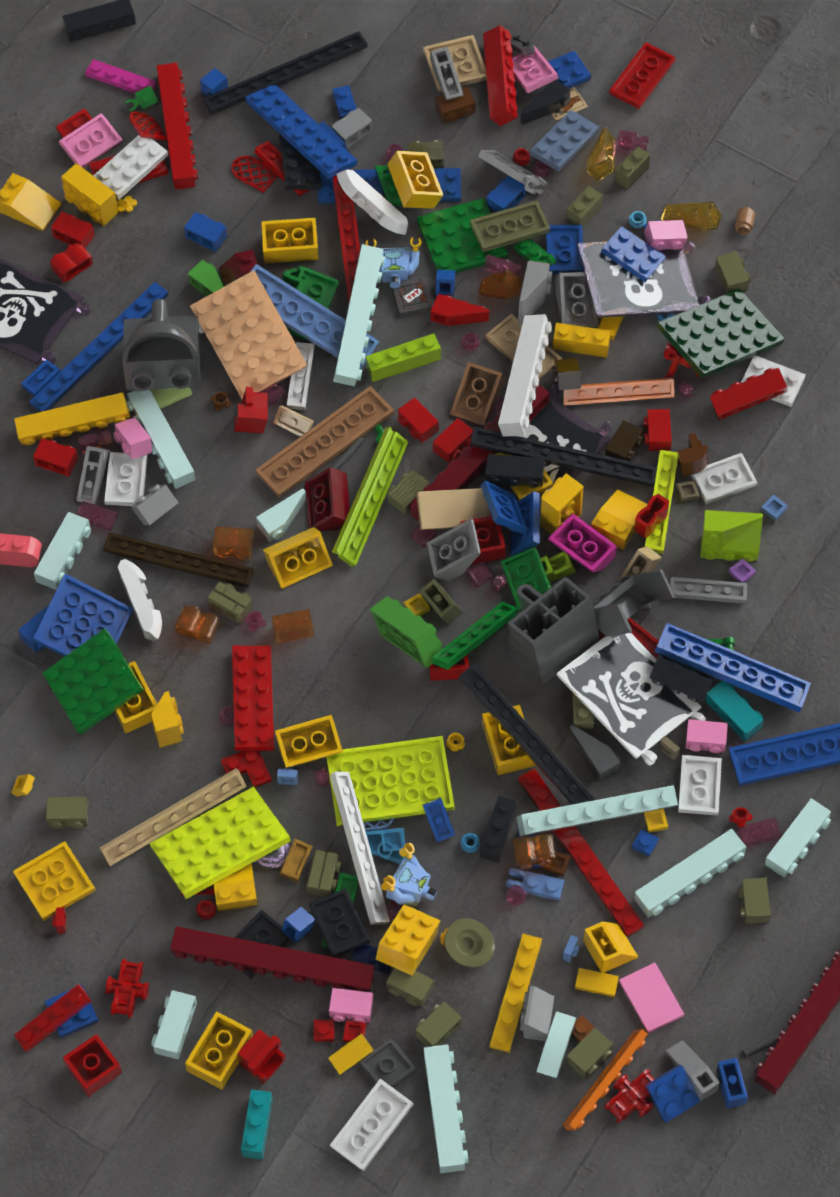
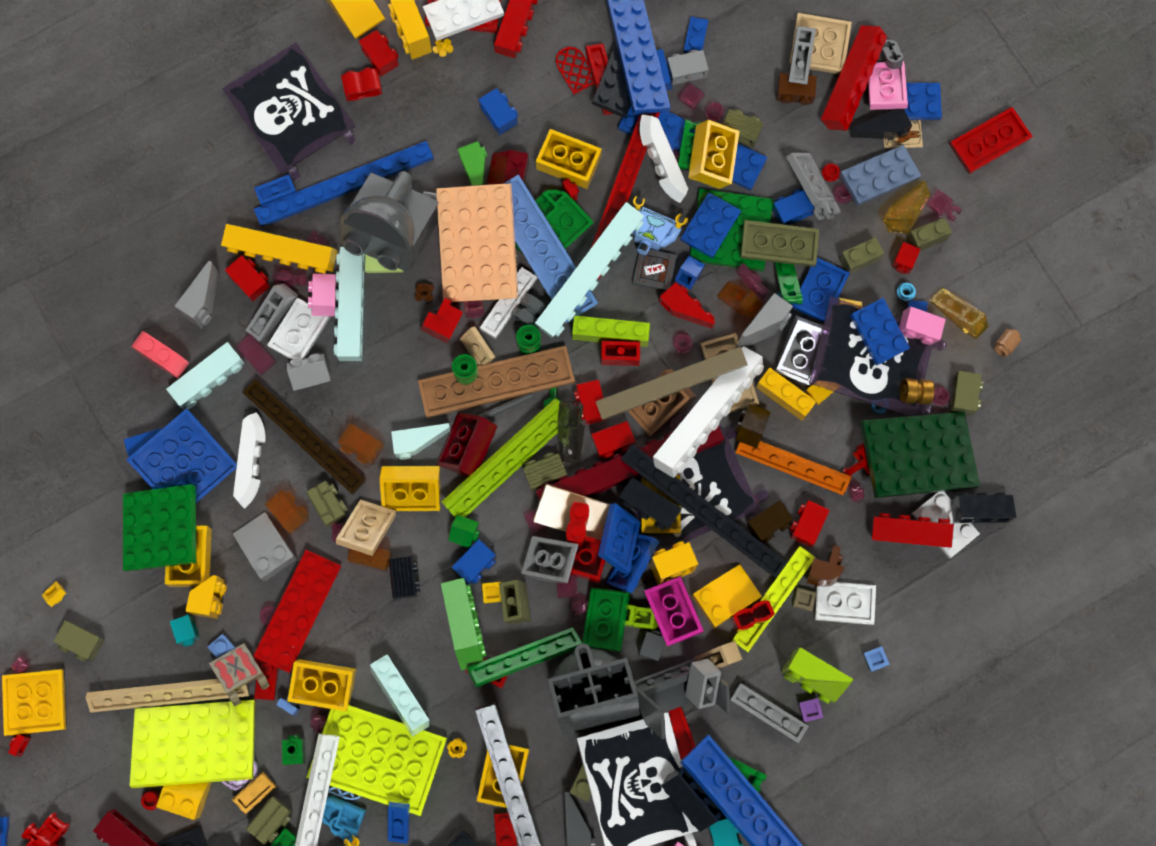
camera: 25 degrees right, 15 degrees up
none -> clear pink plate [11,656,30,674]
none -> teal brick [170,615,200,647]
none -> light grey slope [175,261,220,329]
none -> medium blue plate [208,634,235,658]
none -> flag [209,643,269,706]
none -> light grey slope [233,512,297,581]
none -> green brick [282,735,306,765]
none -> tan plate [336,500,396,556]
none -> light aqua brick [370,655,429,737]
none -> black brick [389,556,421,600]
none -> green brick [448,515,480,548]
none -> green wheel [452,354,478,385]
none -> blue brick [452,539,497,585]
none -> dark grey wheel [511,293,546,326]
none -> green wheel [516,325,541,355]
none -> clear smoke slope [558,400,585,463]
none -> red plate [562,178,579,201]
none -> red brick [566,502,590,547]
none -> dark tan tile [596,347,748,420]
none -> red brick [601,341,640,366]
none -> dark grey brick [639,630,665,662]
none -> clear pink plate [679,84,705,110]
none -> blue plate [680,193,741,259]
none -> light grey brick [685,659,721,709]
none -> red brick [892,242,921,274]
none -> pearl gold wheel [899,378,934,405]
none -> clear pink plate [933,387,950,406]
none -> black brick [951,492,1017,523]

